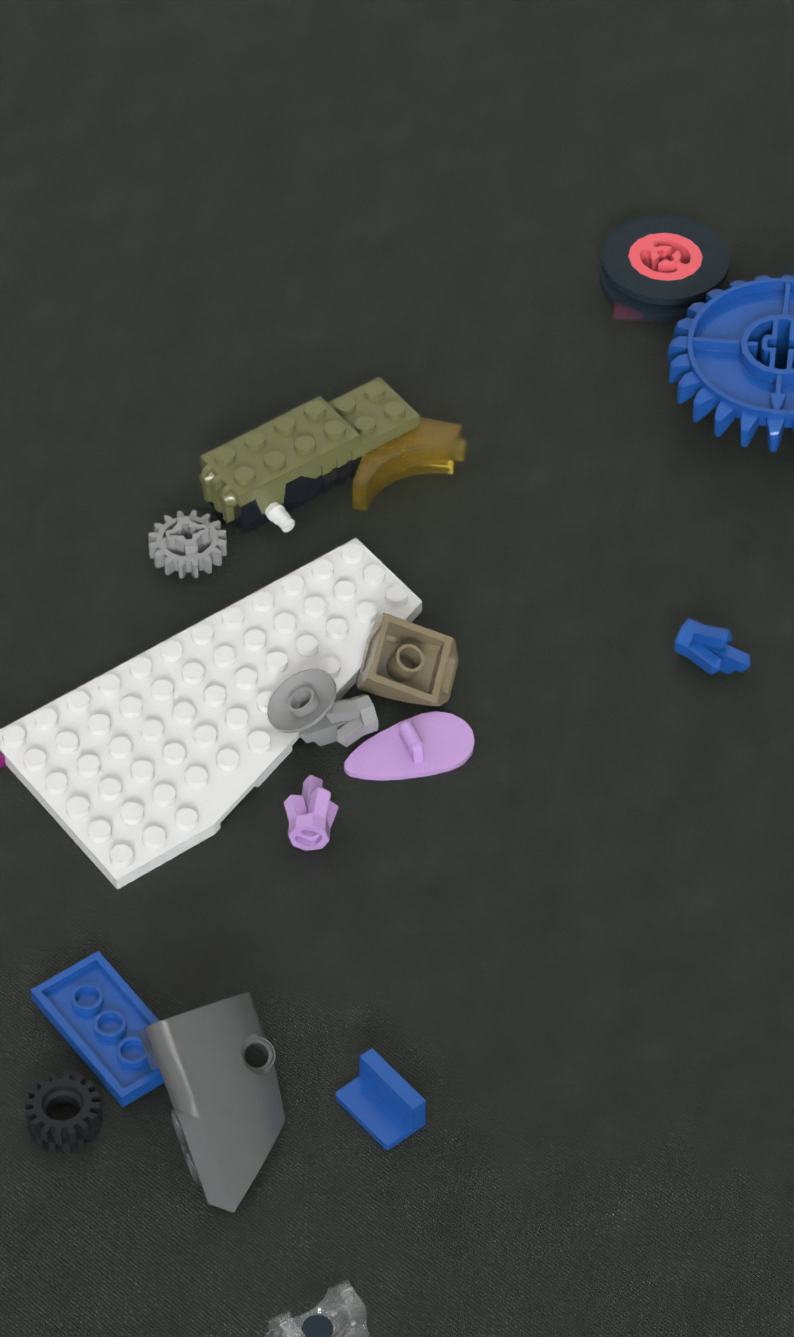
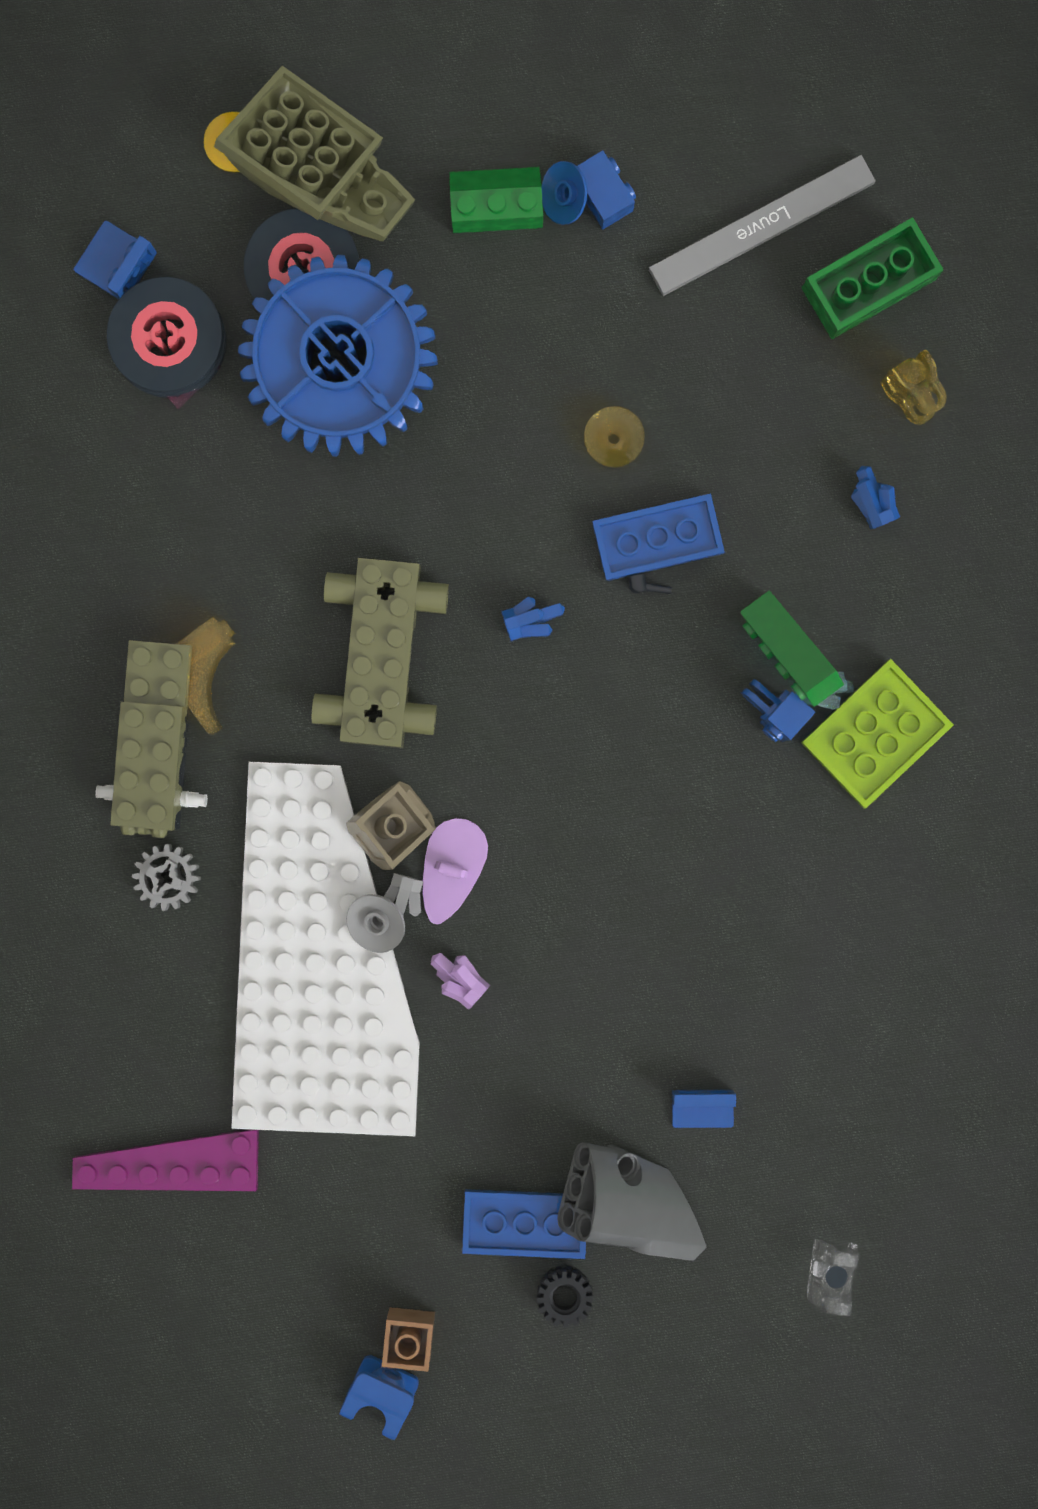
camera: 50 degrees left, 40 degrees up
none -> blue bracket [74,221,157,300]
none -> olive piece [311,558,449,748]

